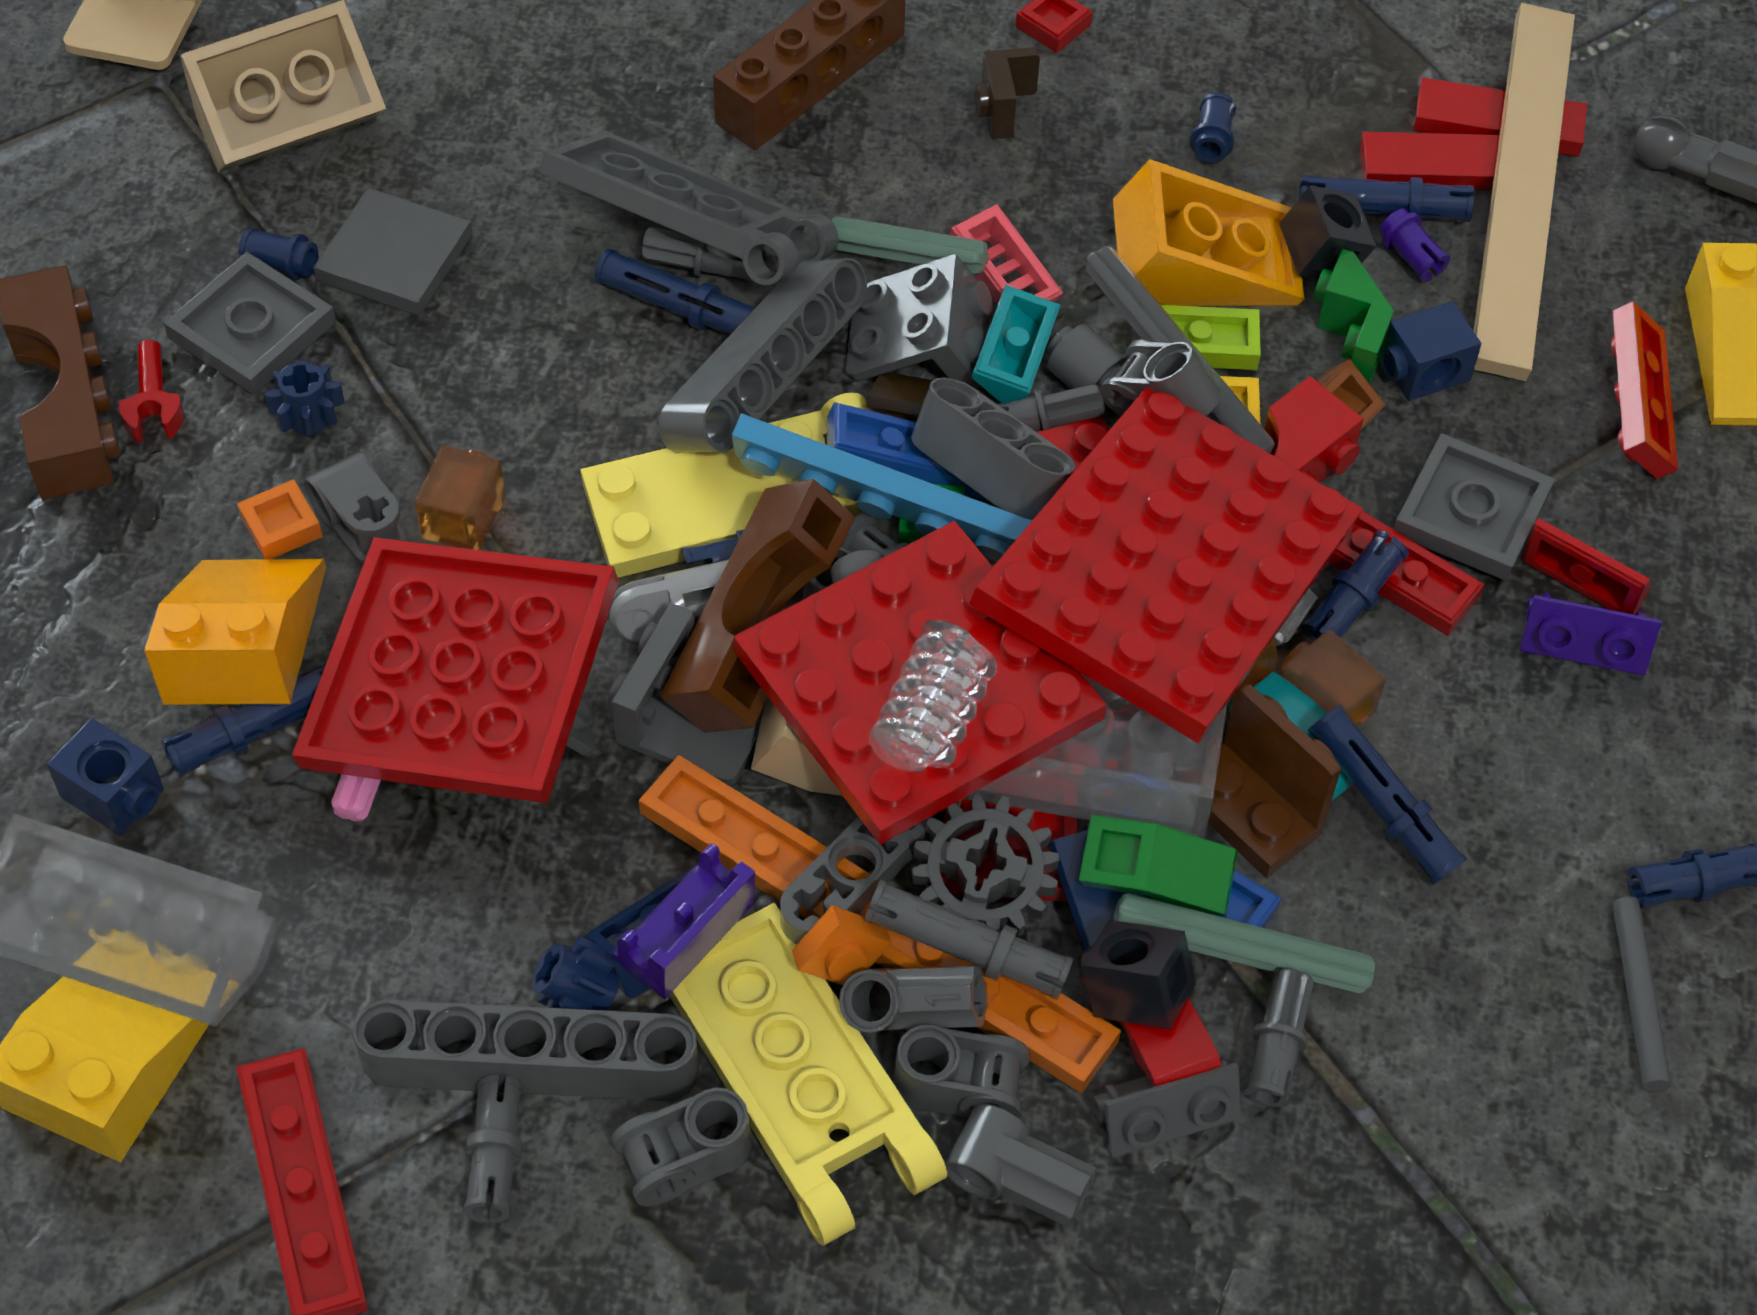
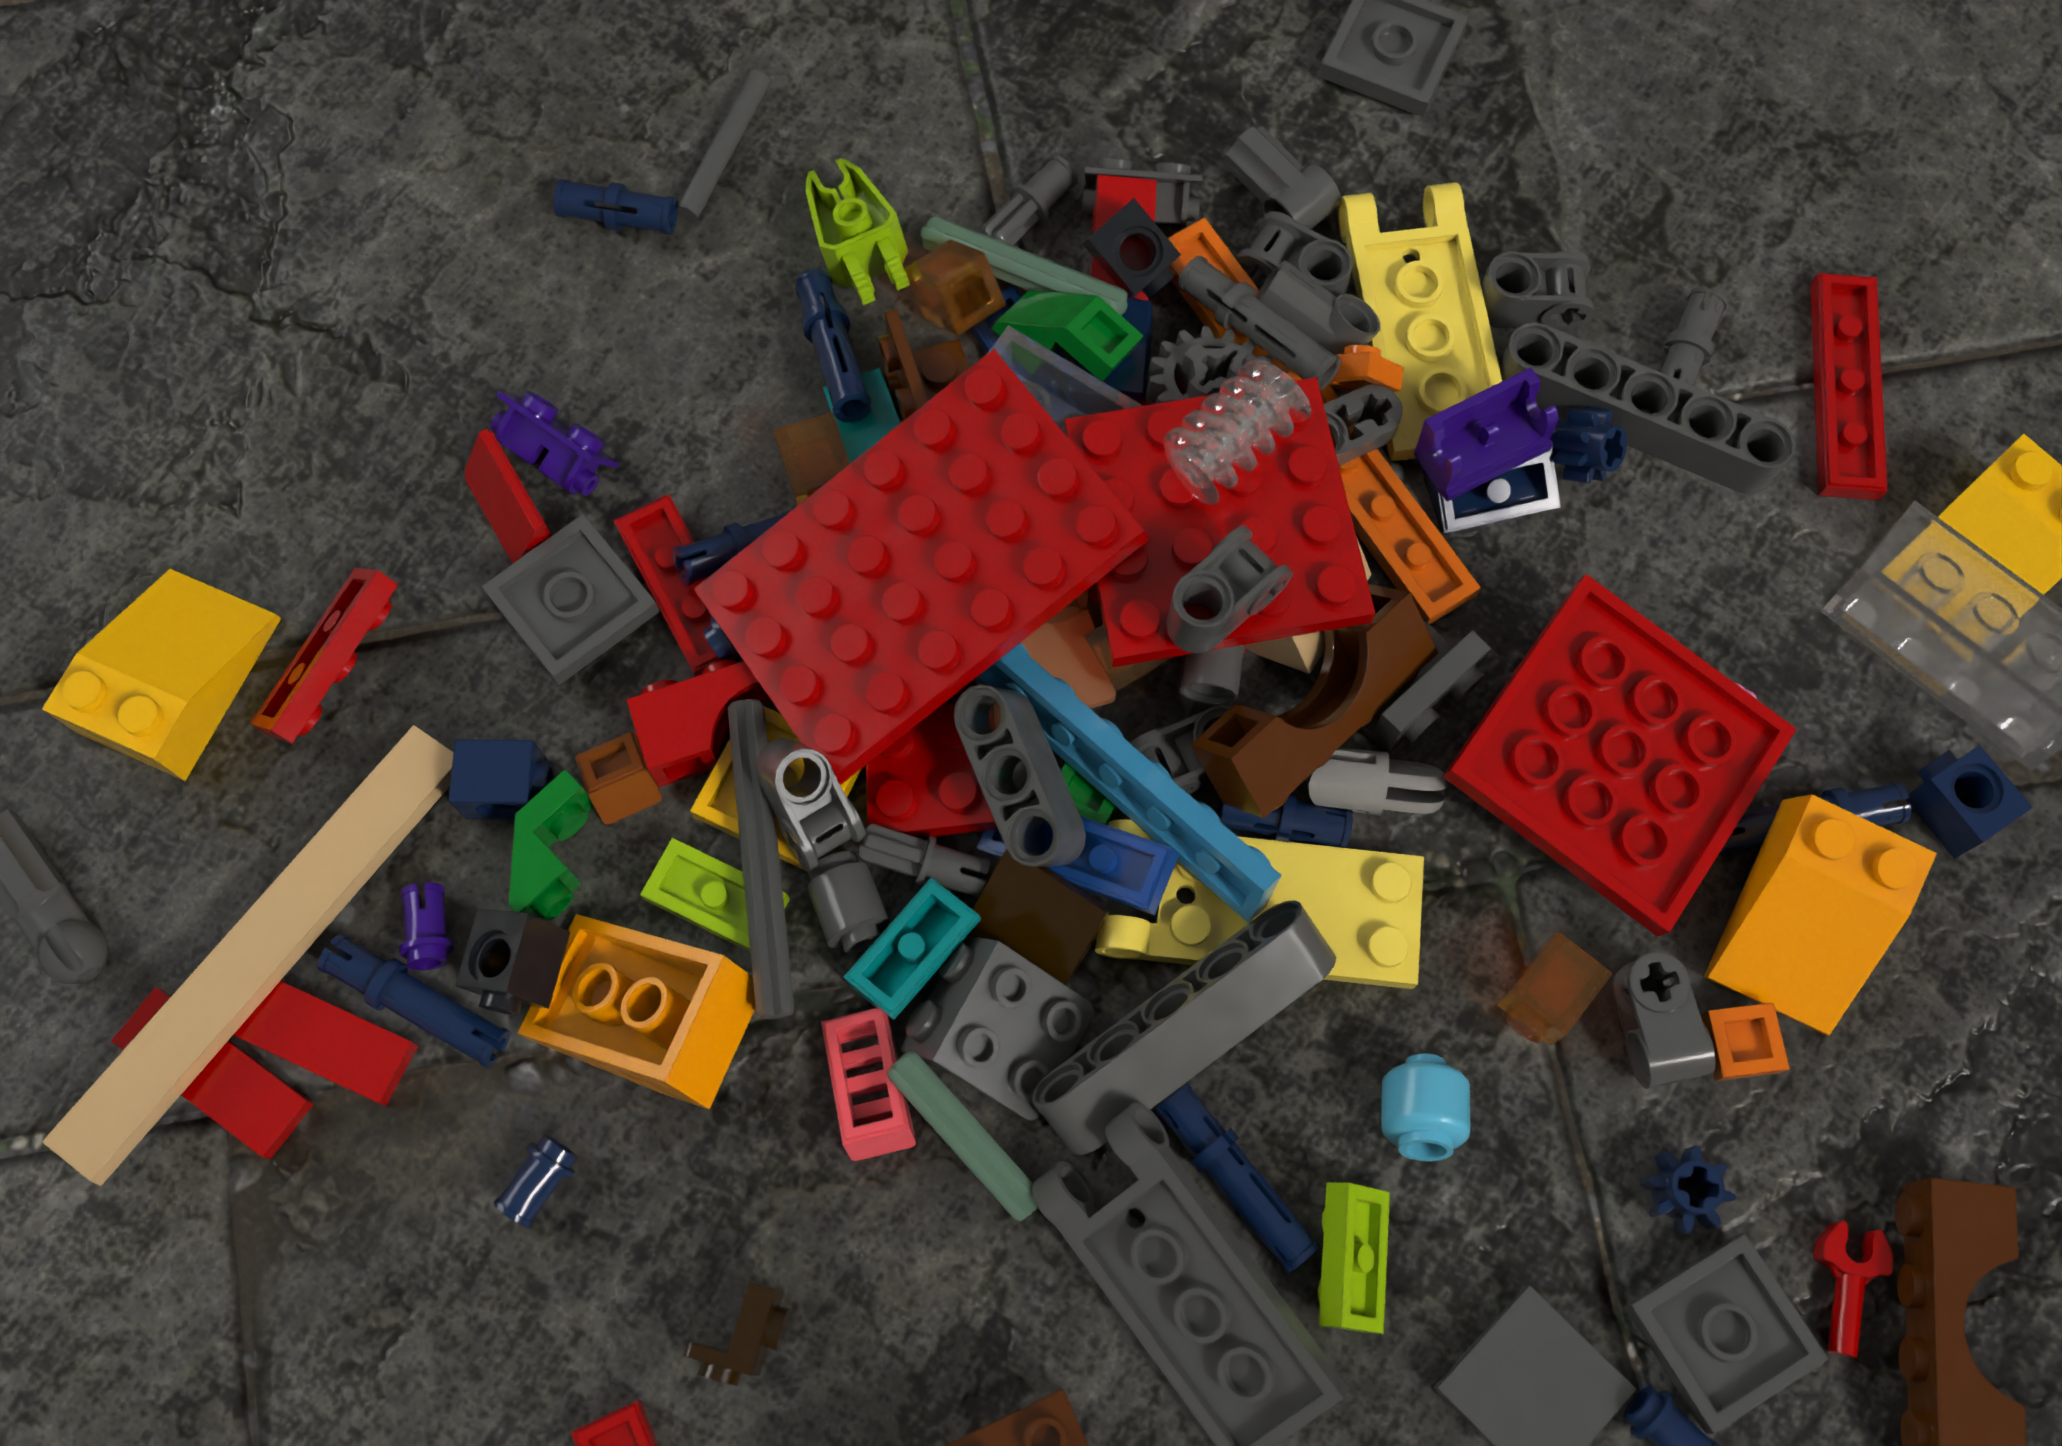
camera: 155 degrees left, 15 degrees up
none -> lime hinge [805,158,910,306]
none -> clear orange brick [904,239,1006,335]
none -> dark grey piece [1166,525,1294,653]
none -> lime plate [1318,1182,1390,1334]
none -> medium azure head [1381,1054,1470,1161]

